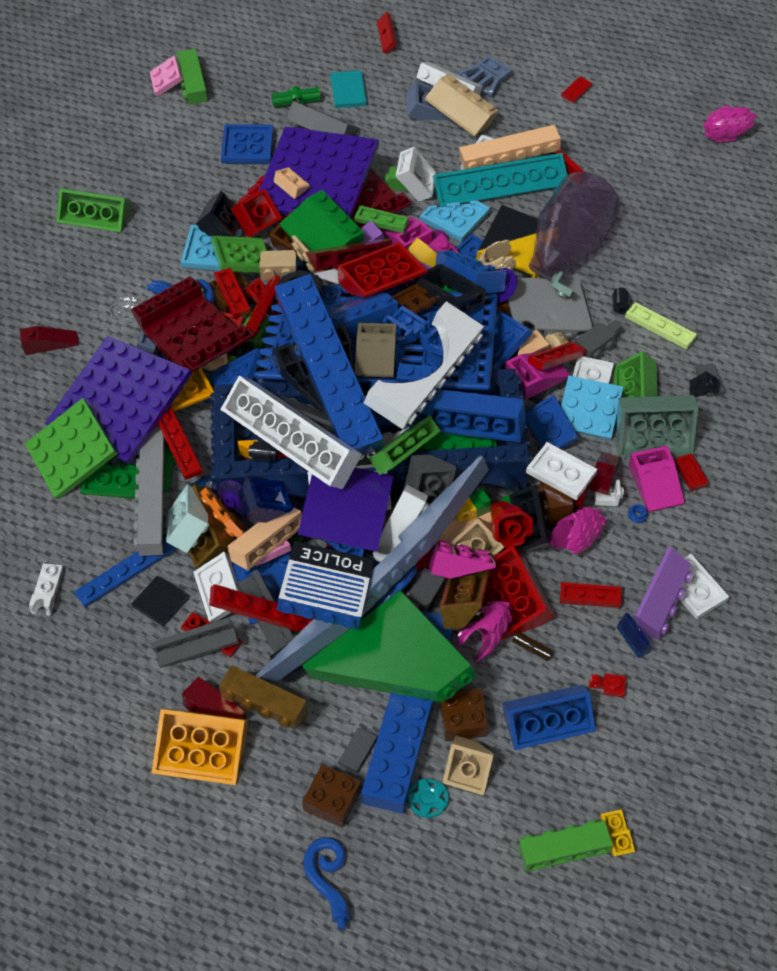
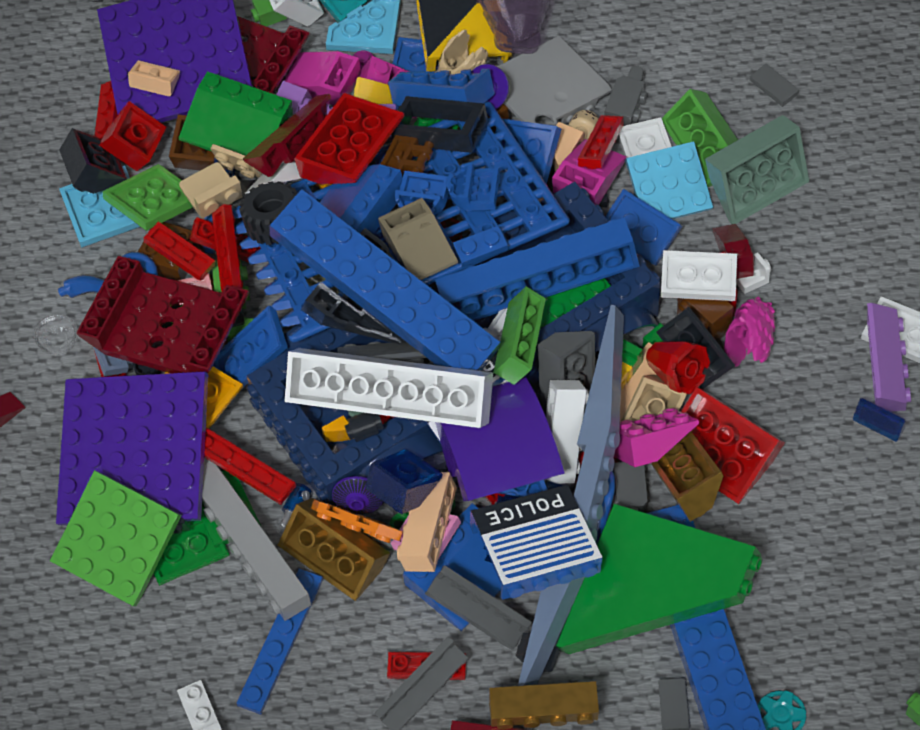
camera: 25 degrees left, 5 degrees up
black tile [131,576,188,627] -> none
light aqua slope [166,484,209,553] -> none
white plate [193,552,241,623] -> none
red plate [209,584,313,632] -> none
blue plate [221,124,273,164] -> none
bright green tile [354,206,409,233] -> none
white arch [364,302,484,429] -> none
reddish brown brick [439,688,488,741] -> none
tan slope [442,736,494,795] -> none
dark pink head [456,601,512,662] -> none
blue slope [502,685,596,750] -> none
dark brown piece [512,631,554,661] -> none
sand green bracket [551,271,574,299] -> none
red plate [560,582,621,608] -> none
red plate [589,673,626,697] -> none
black brick [612,287,631,314] -> none
yellowish green plate [625,302,697,350] -> none
dark pink slope [628,446,684,512] -> none
blue plate [628,504,648,523] -> none
red plate [674,453,709,491] -> none
black bracket [690,371,719,397] -> none

